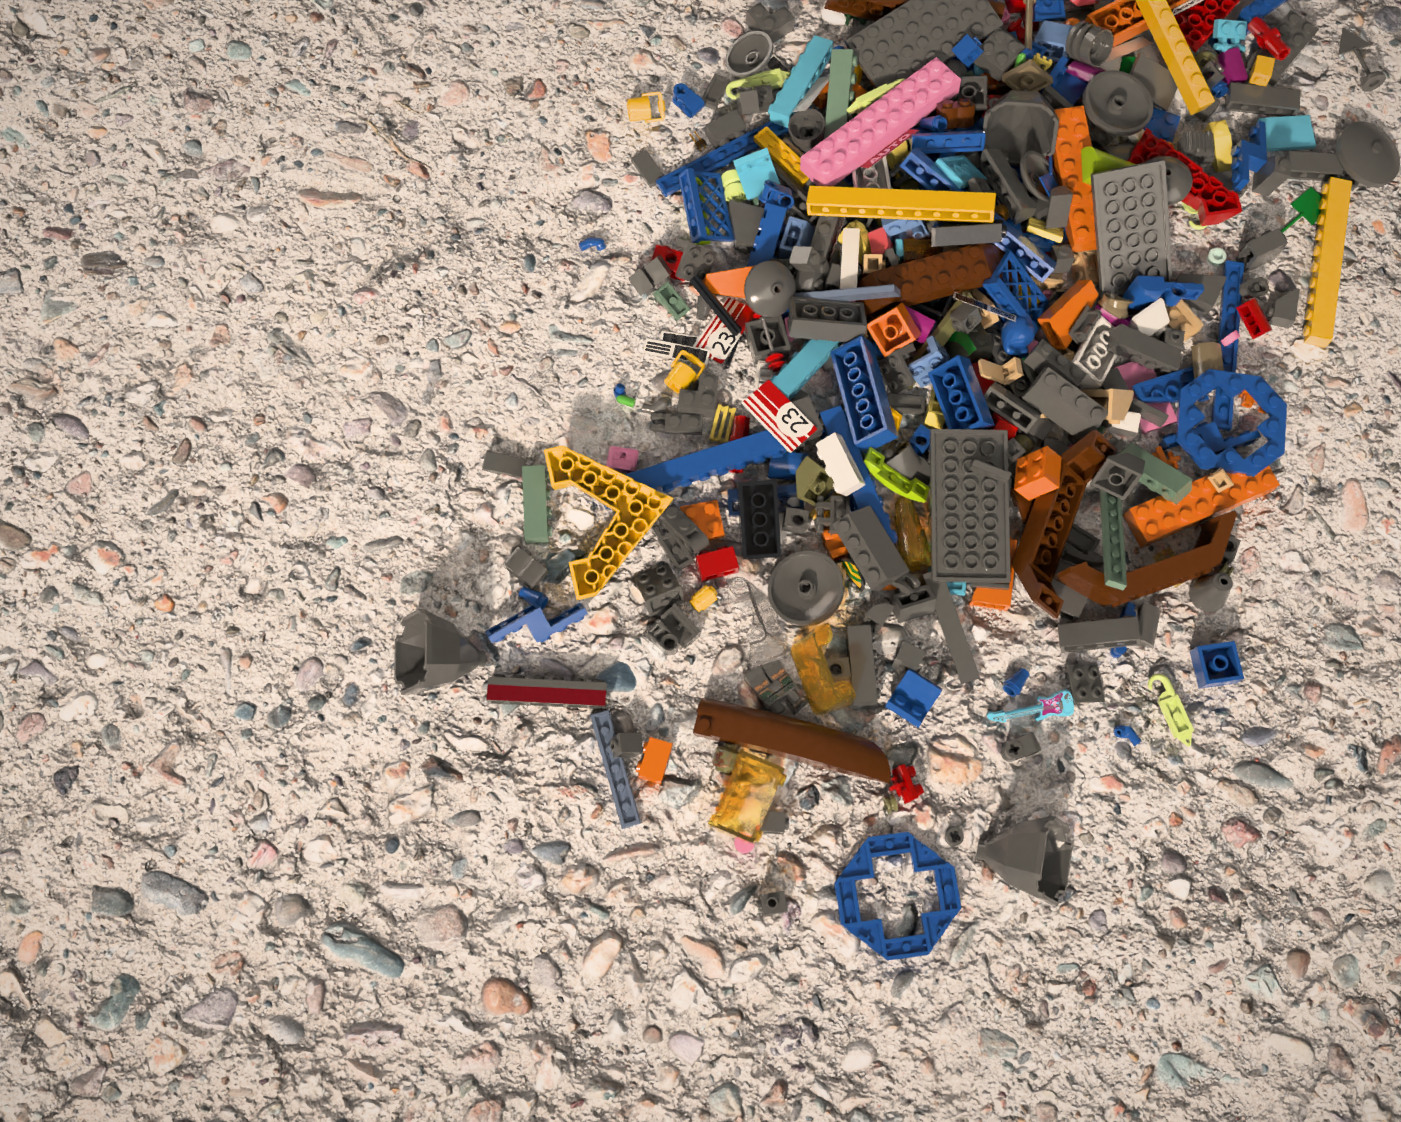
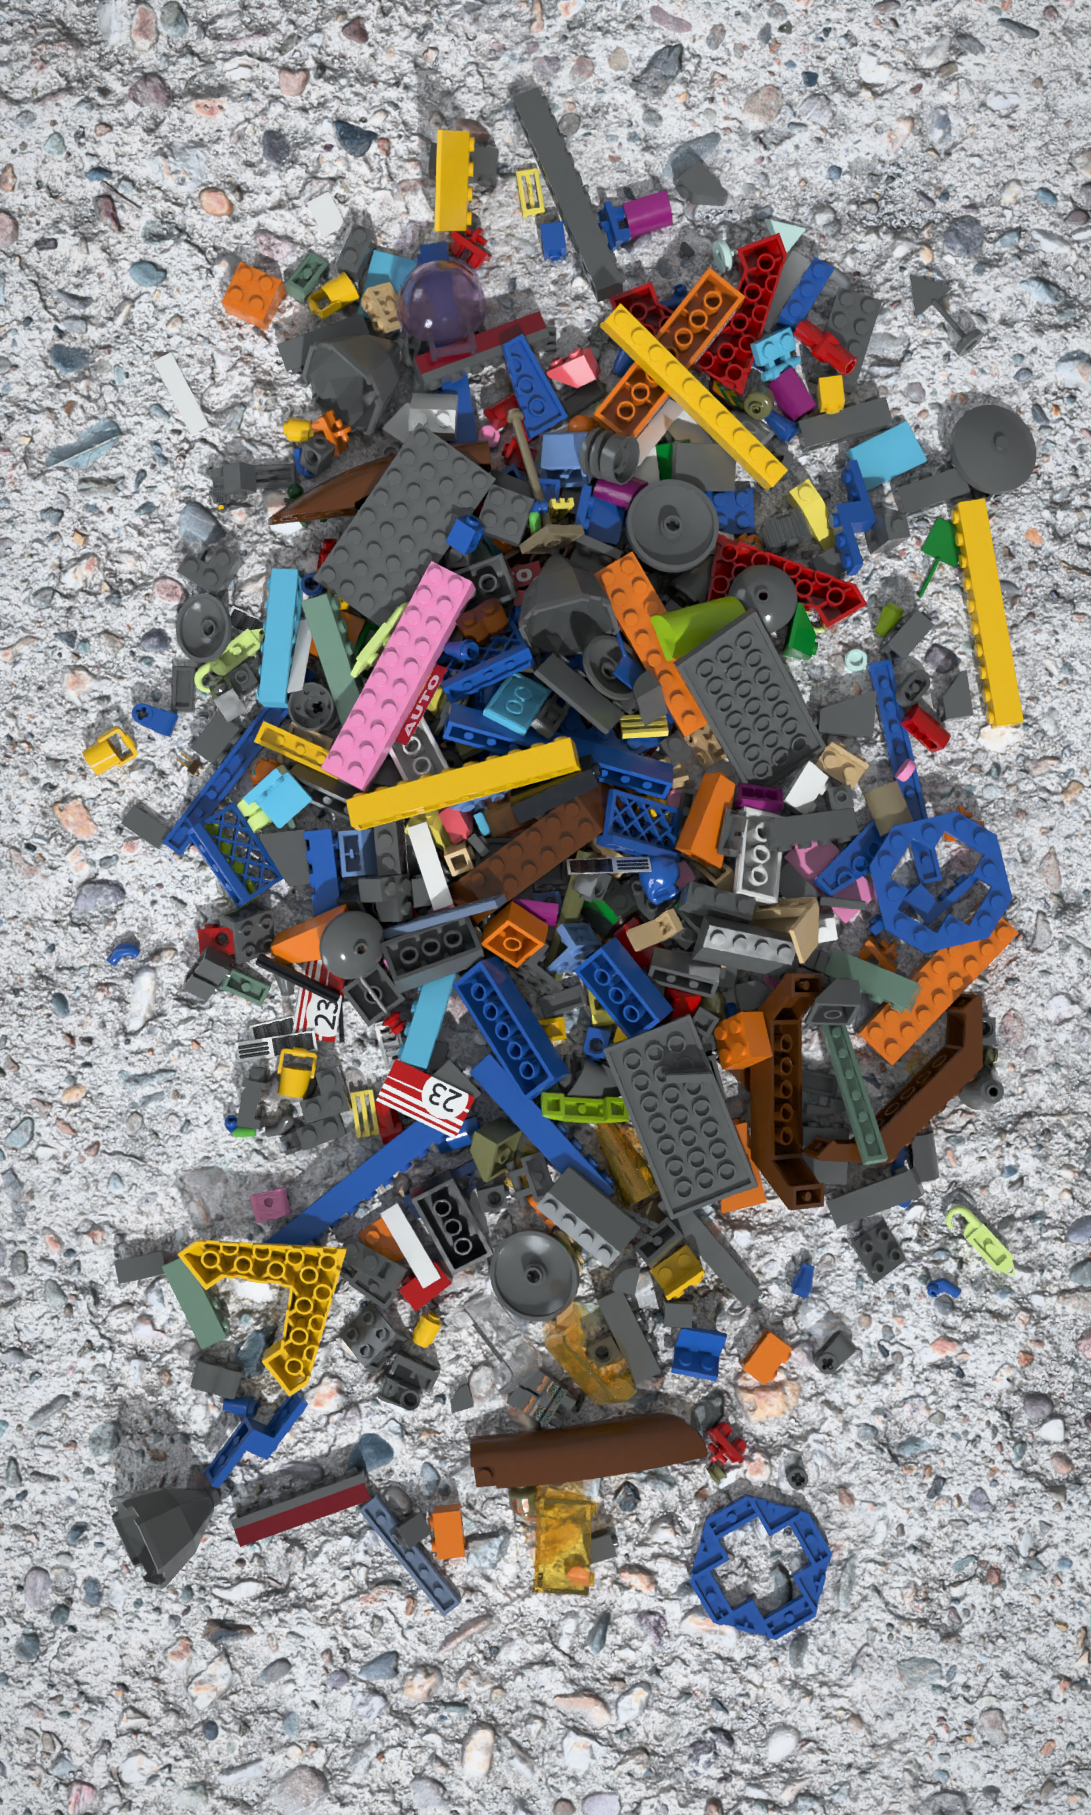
camera: 20 degrees left, 15 degrees up
dark grey brick [756,891,788,917] -> none
blue piece [758,180,794,210] -> none
white brick [816,432,866,496] -> none
dark grey piece [976,816,1073,906] -> none
medium azure piece [986,689,1074,722] -> none
pearl gold plate [995,204,1009,220] -> none
dark tan piece [1098,293,1134,319] -> none
blue plate [1123,276,1204,310] -> none
blue brick [1190,641,1244,689] -> none
dark grey brick [1200,61,1225,91] -> none
tan slope [1208,468,1234,493] -> none
none -> dark grey hips [236,1066,272,1129]
none -> white sticker [380,1203,441,1289]
none -> dark grey tile [451,1383,474,1414]
none -> yellow bracket [649,1243,706,1300]
none -> orange brick [740,1327,792,1386]
none -> green slope [782,602,818,661]
none -> lime cone [874,602,904,637]

